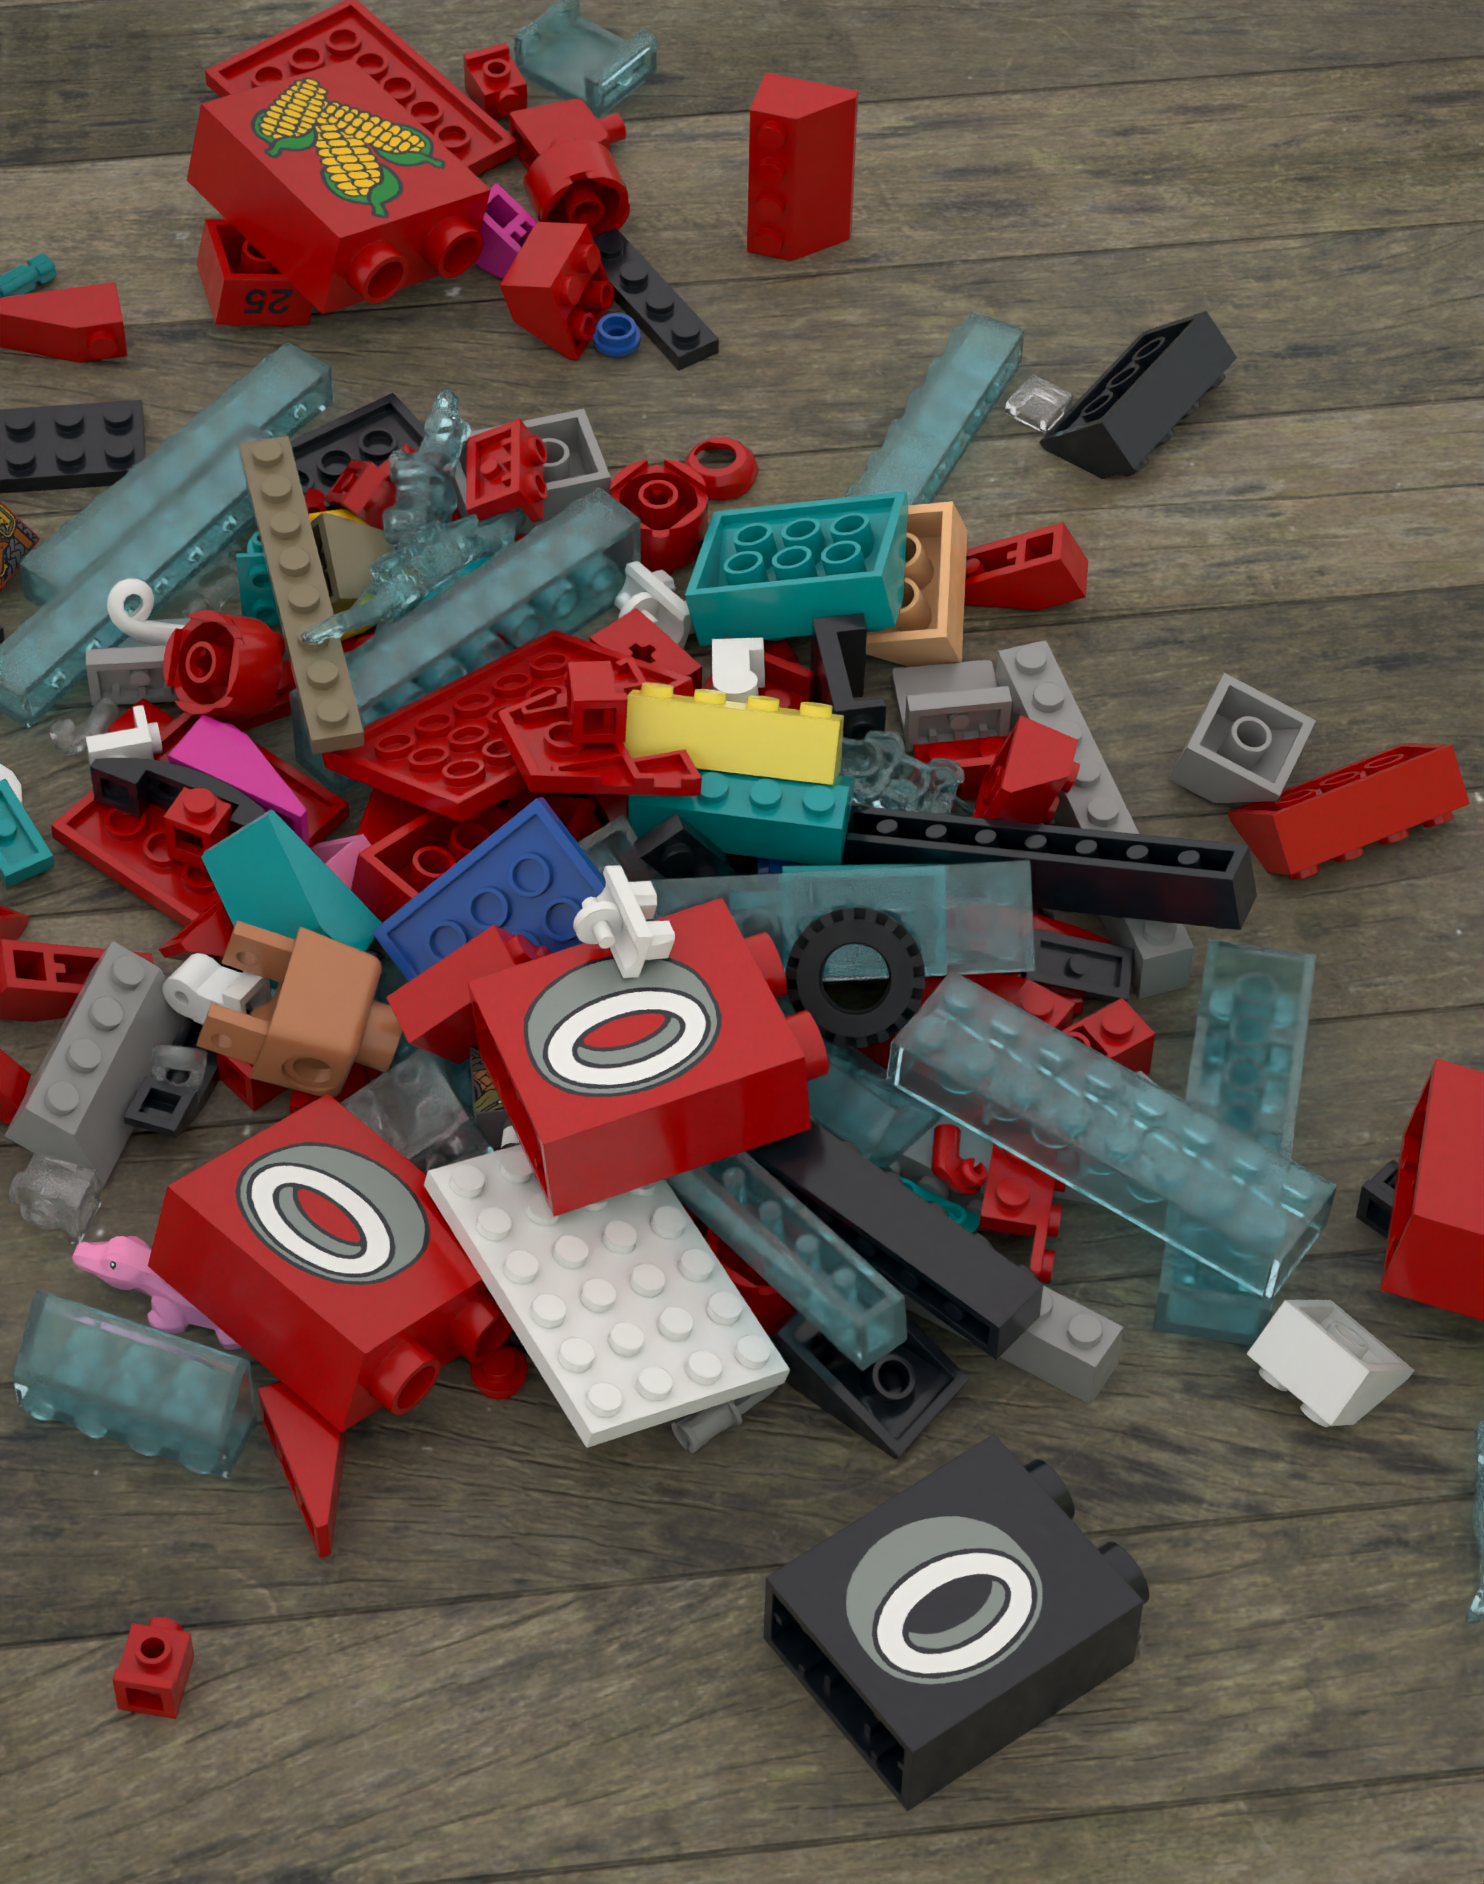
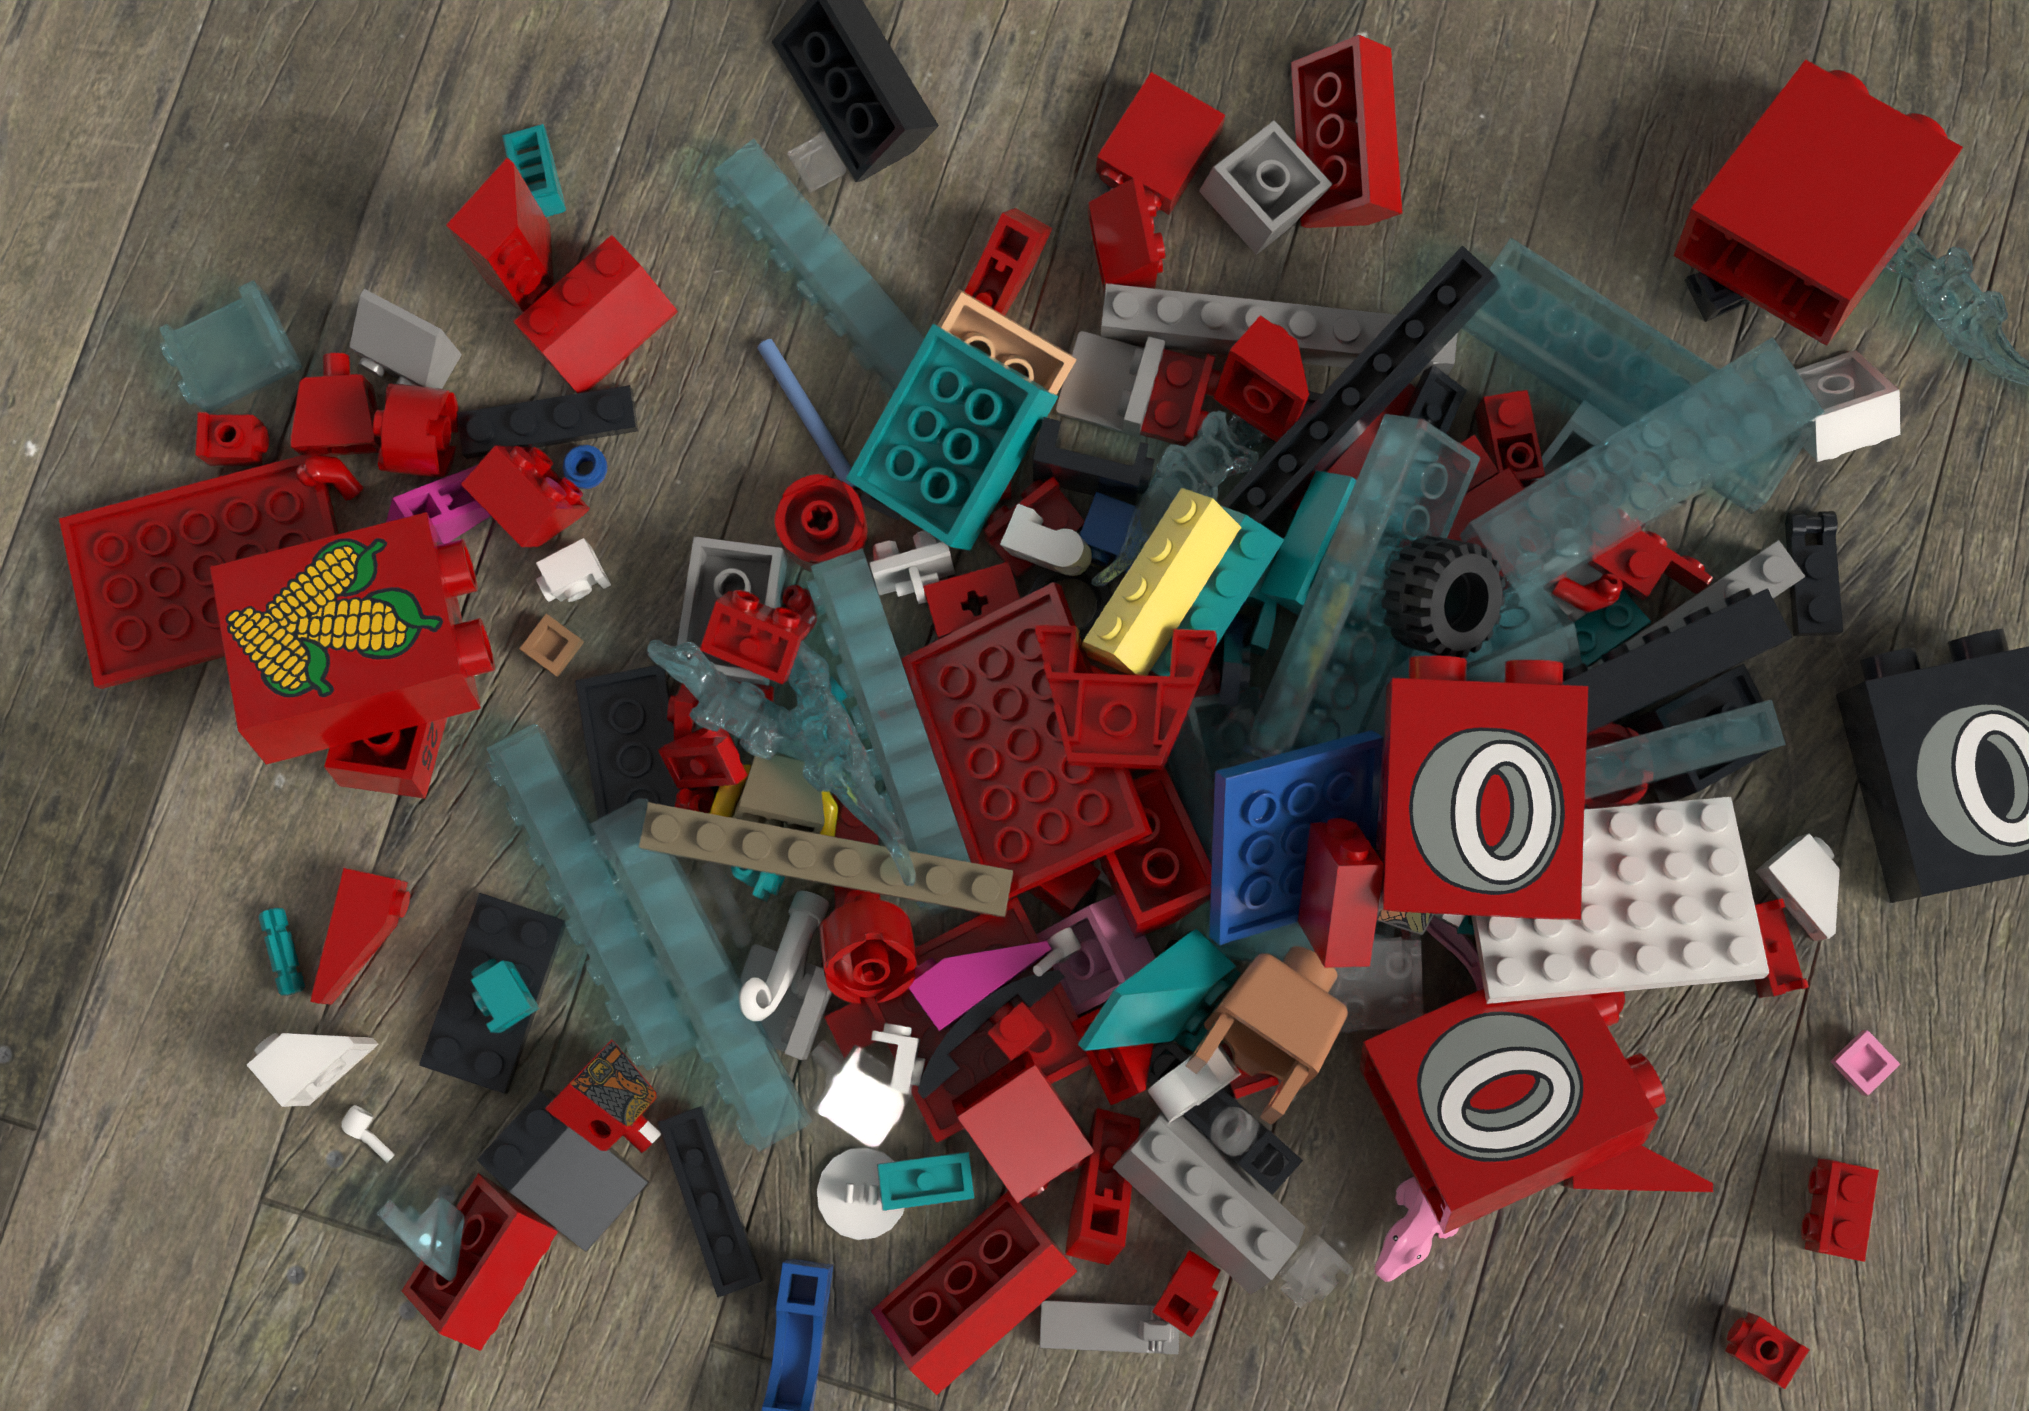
camera: 60 degrees left, 30 degrees up
clear light blue slope [13,1290,257,1479] -> none
red brick [566,661,628,744] -> none
white hips [573,865,675,978] -> none
red piece [683,437,759,500] -> none
none -> red arm [296,456,363,501]
none -> light grey slope [350,289,462,389]
none -> teal brick [471,958,540,1033]
none -> teal slope [502,124,566,217]
none -> red slope [513,235,678,393]
none -> medium nougat plate [519,614,584,677]
none -> white brick [536,538,611,602]
none -> medium blue bar [757,339,858,490]
none -> clear piece [812,1045,912,1151]
none -> brick [951,1050,1094,1203]
none -> white hand [1033,927,1081,976]
none -> red slope [1088,177,1165,298]
none -> red brick [1096,72,1225,215]
none -> red hinge [1754,898,1809,998]
none -> white slope [1755,833,1840,941]
none -> black plate [1785,511,1843,636]
none -> red bracket [1801,1158,1879,1262]
none -> bright pink plate [1830,1030,1900,1096]

